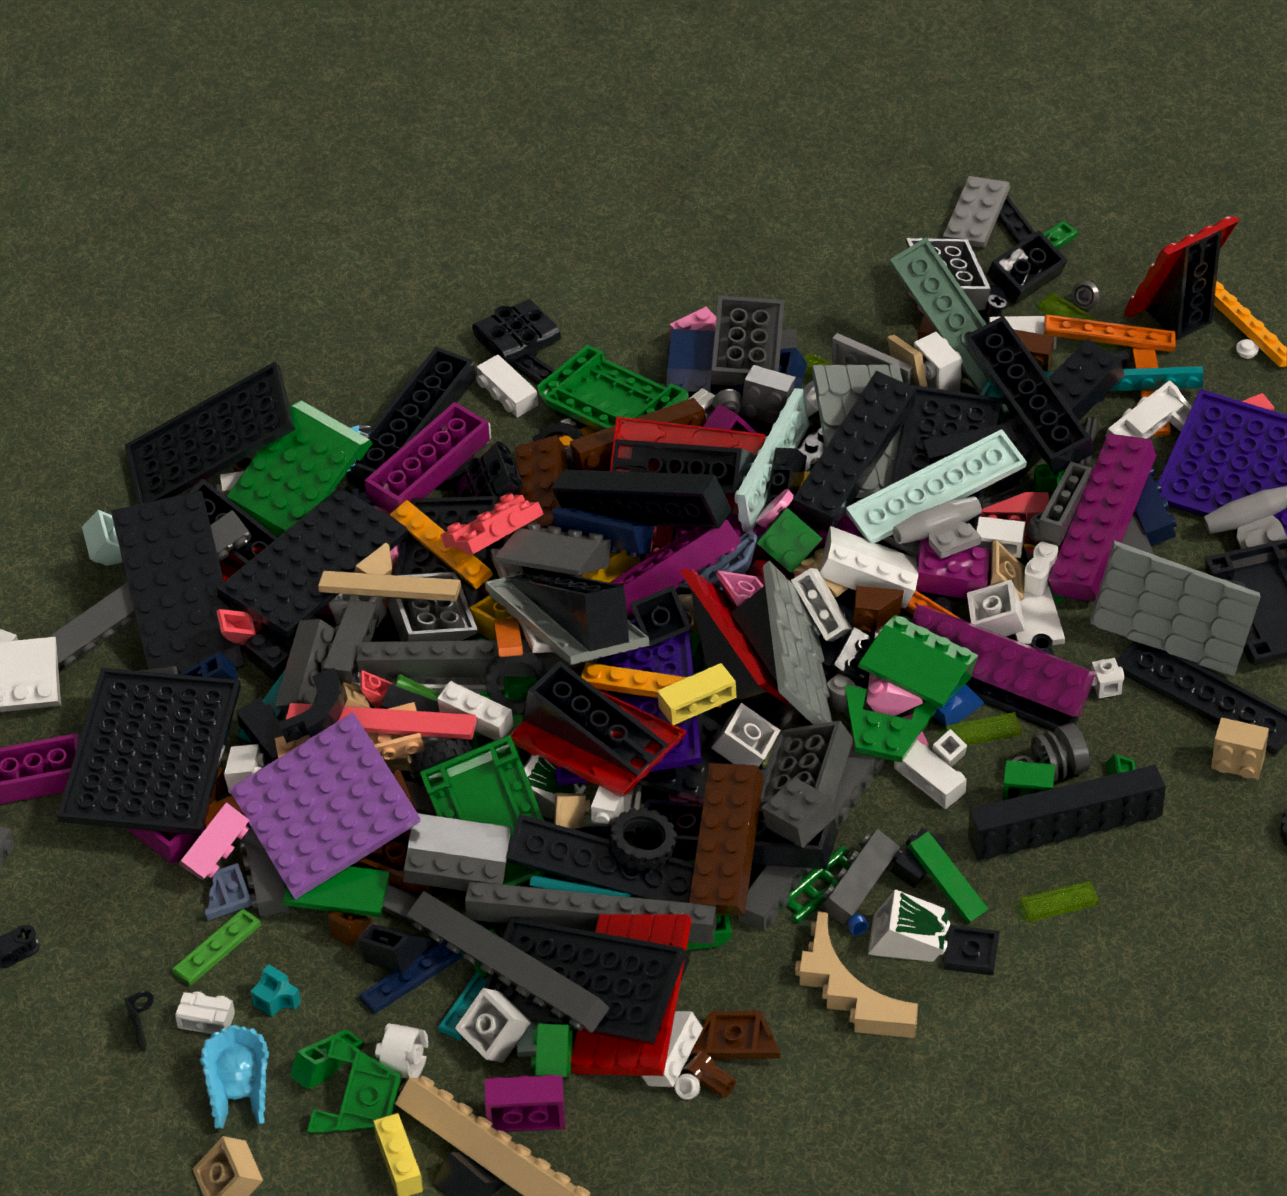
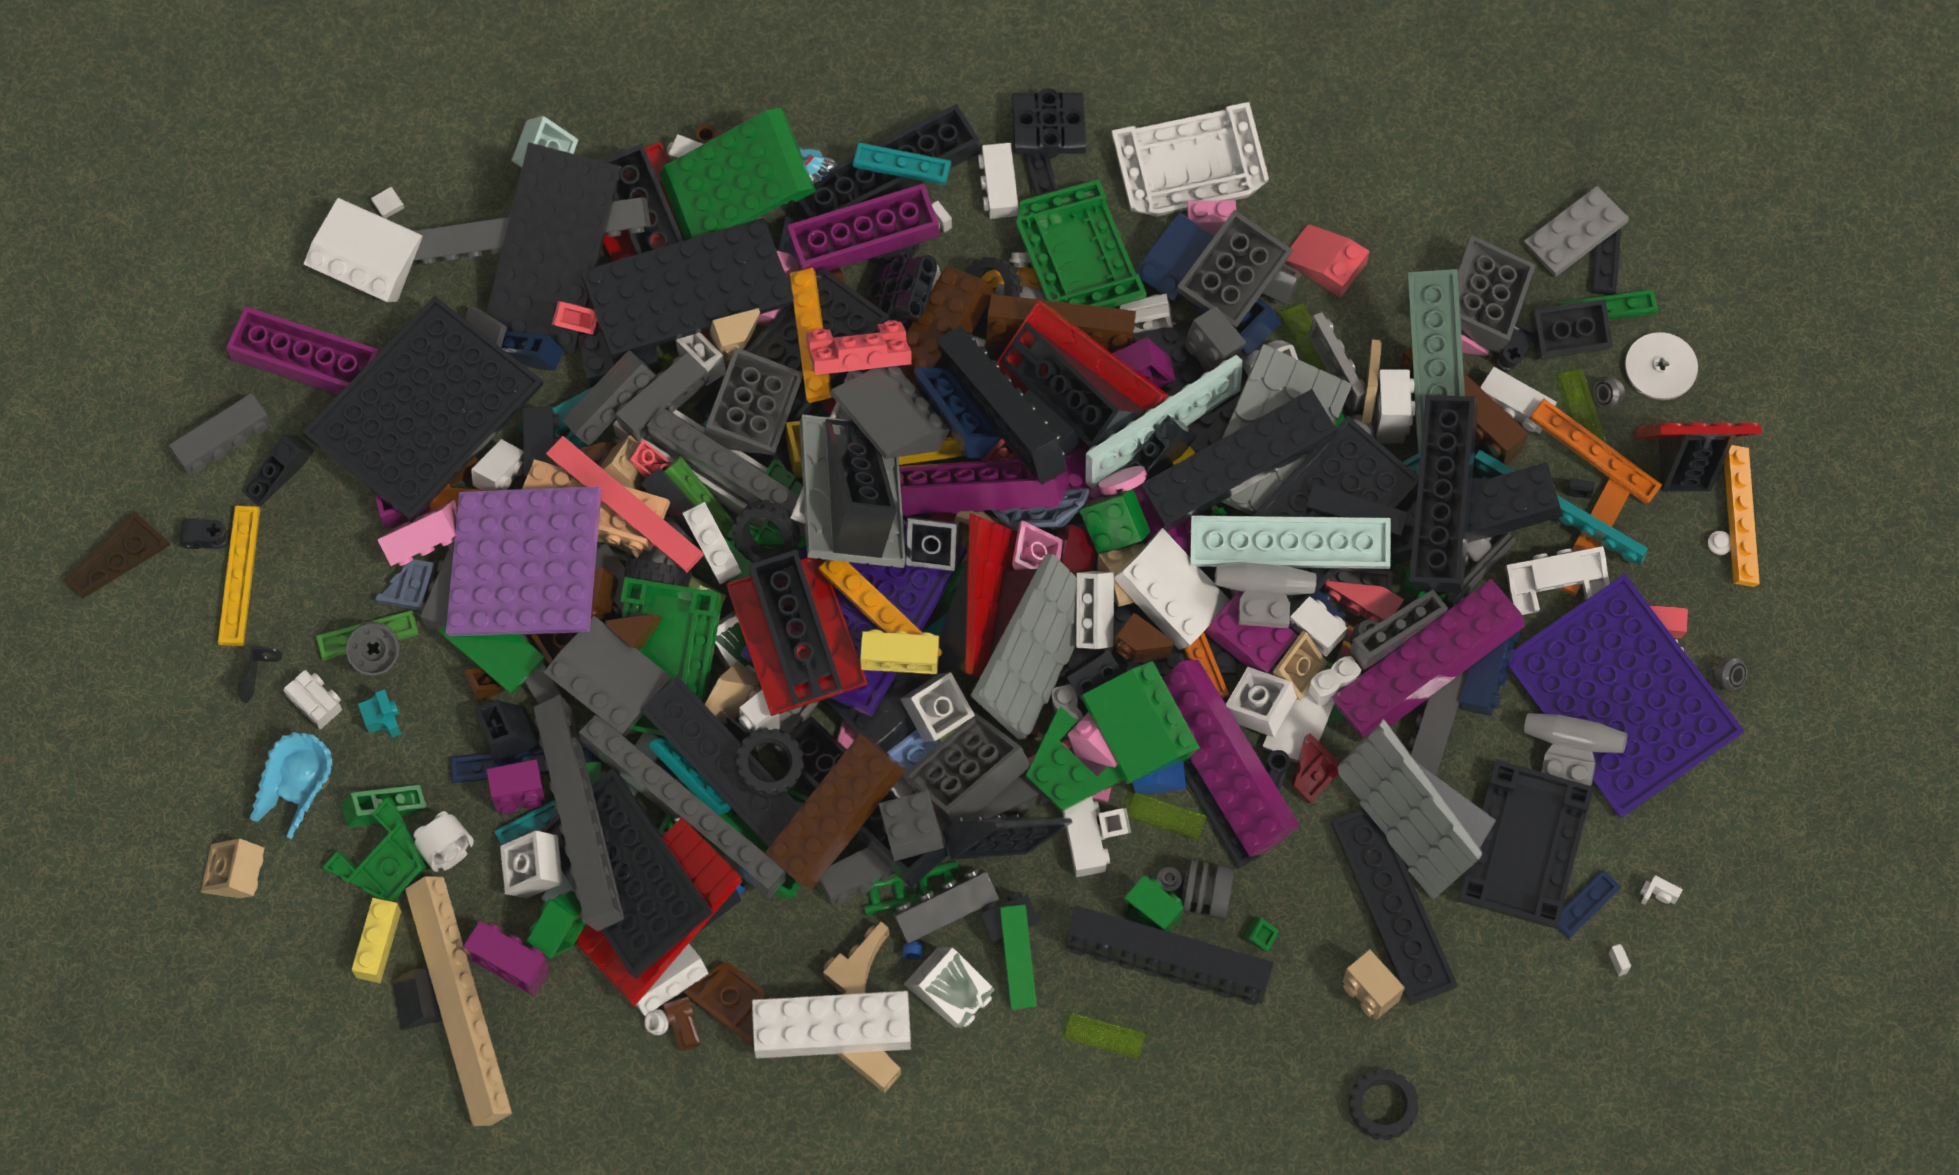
camera: 30 degrees right, 20 degrees up
black plate [125,362,296,504] -> none
black arch [278,668,344,743] -> none
tan tile [318,571,461,601] -> none
orange tile [494,618,523,657] -> none
flat silver cone [712,389,742,414] -> none
black tile [944,925,1000,975] -> none
white brick [1091,658,1124,698] -> none
none -> yellow tile [218,506,260,646]
none -> black slope [242,434,314,507]
none -> dark grey wheel [346,622,400,676]
none -> magenta brick [487,760,547,814]
none -> reddish brown slope [606,614,662,649]
none -> white brick [752,991,911,1058]
none -> teal tile [853,142,951,185]
none -> black slope [942,814,1073,859]
none -> white slope [1111,102,1269,217]
none -> coral slope [1285,224,1369,298]
none -> dark red wing [1291,733,1340,804]
none -> white piece [1625,333,1698,400]

